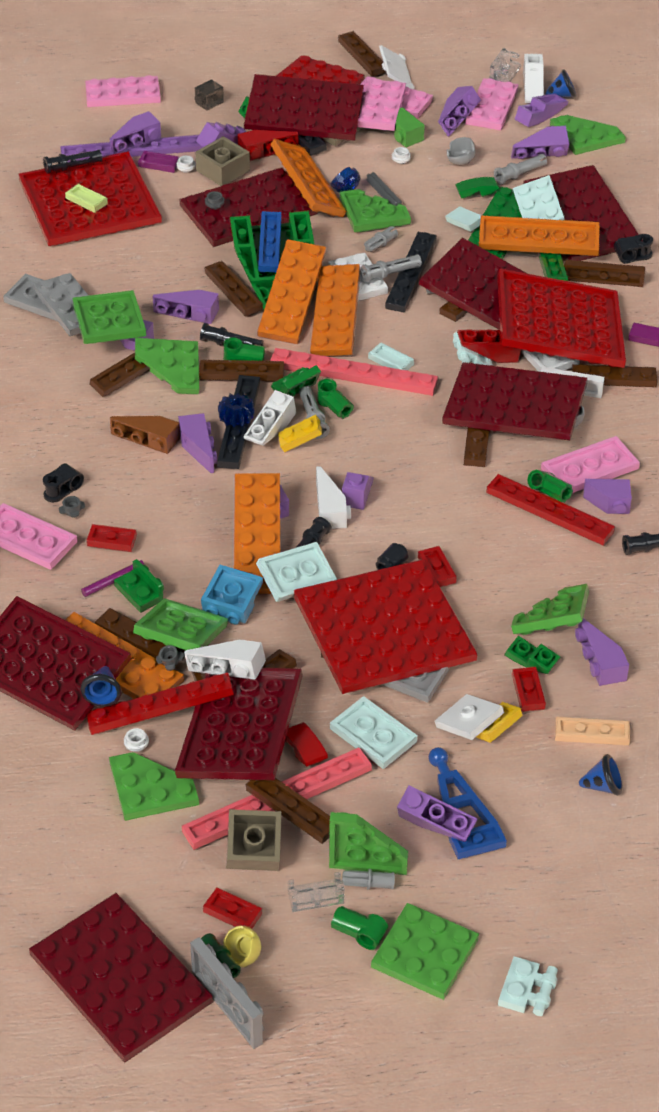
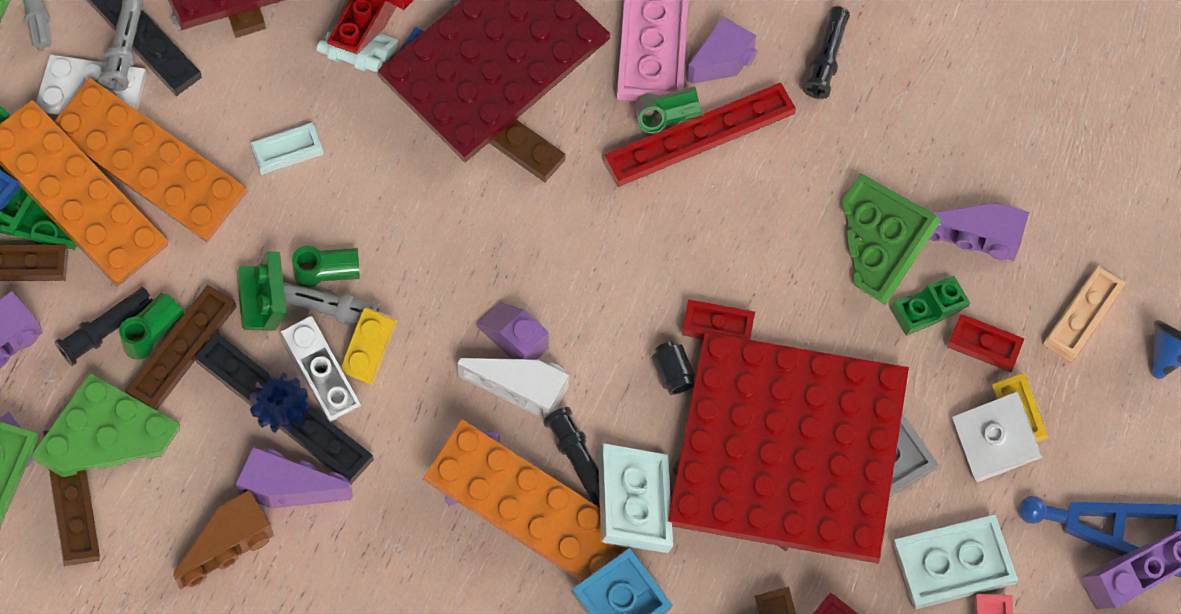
camera: 60 degrees left, 20 degrees up
coral plate [270,348,438,396] -> none

